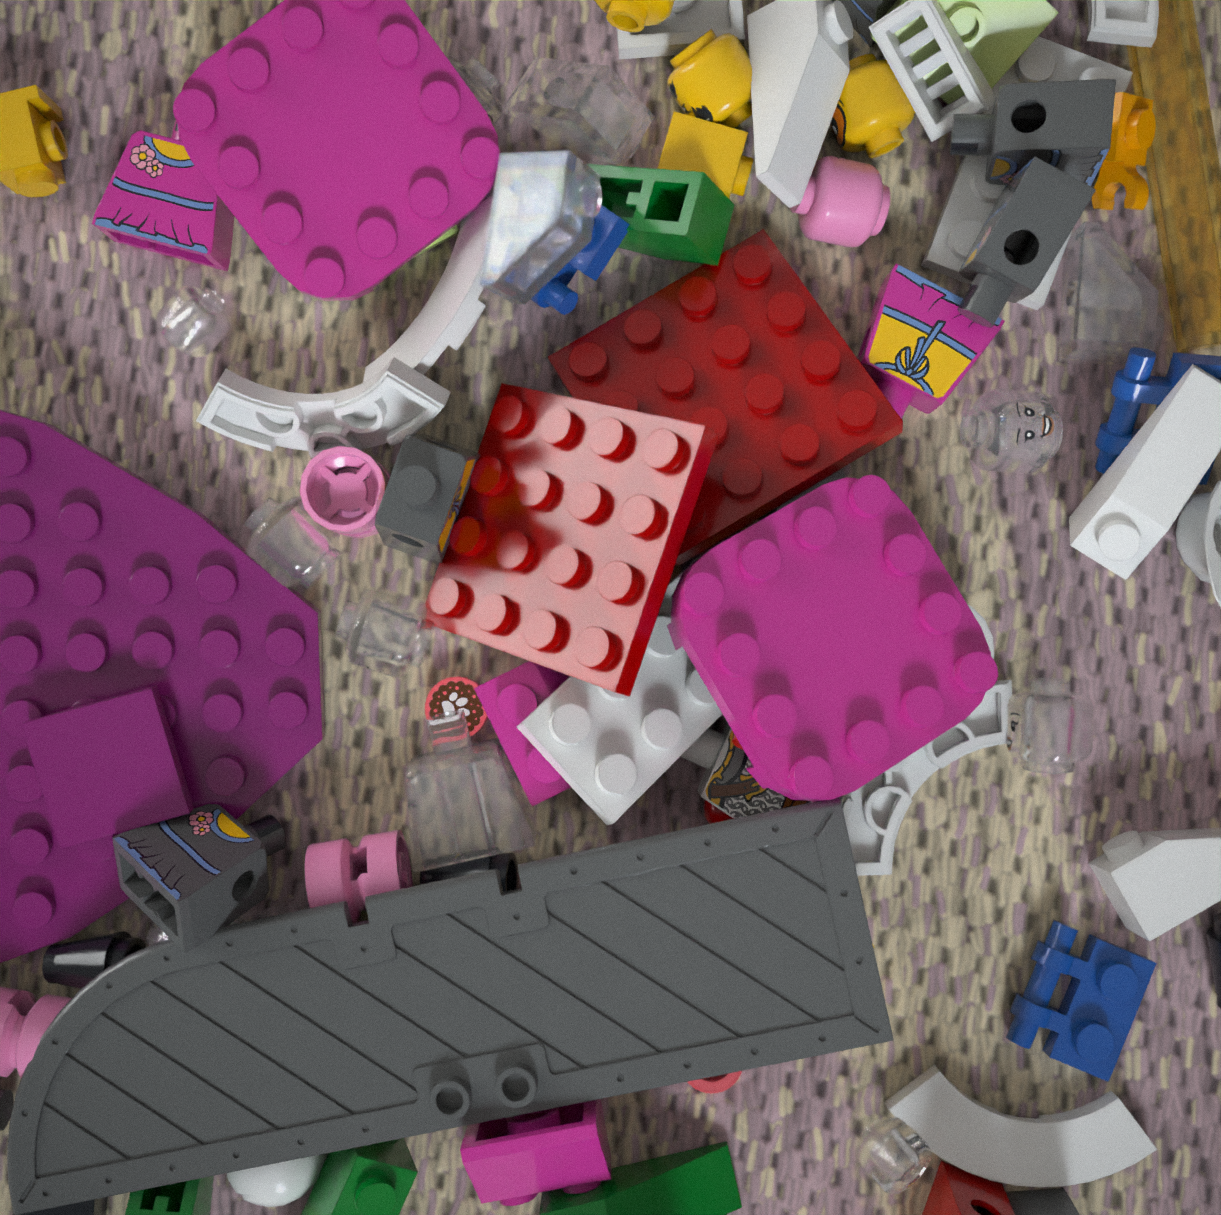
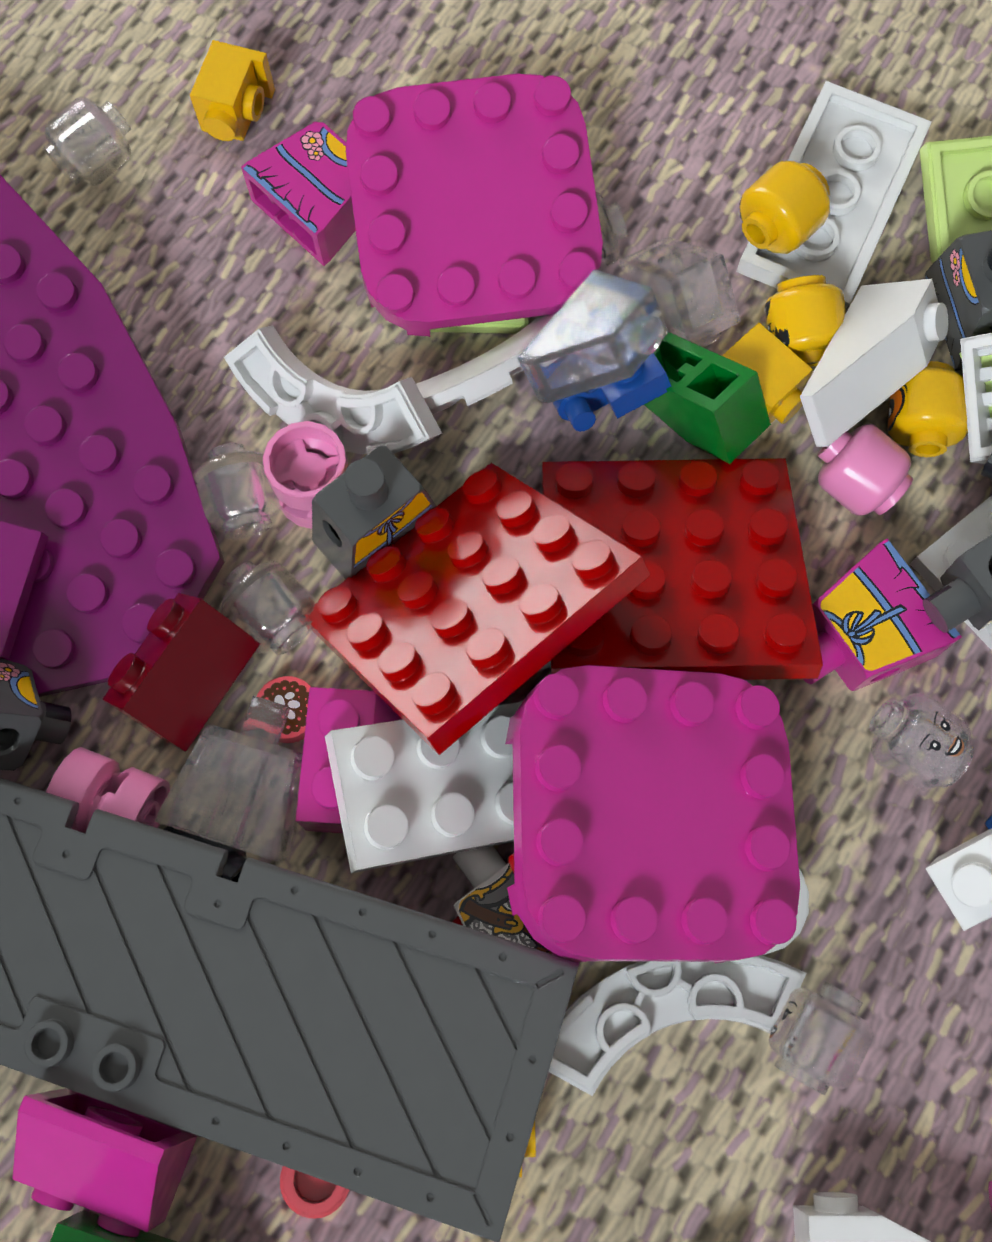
camera: 30 degrees right, 15 degrees down
clear piece [156,285,231,358] -> none
none -> dark red brick [102,593,261,752]

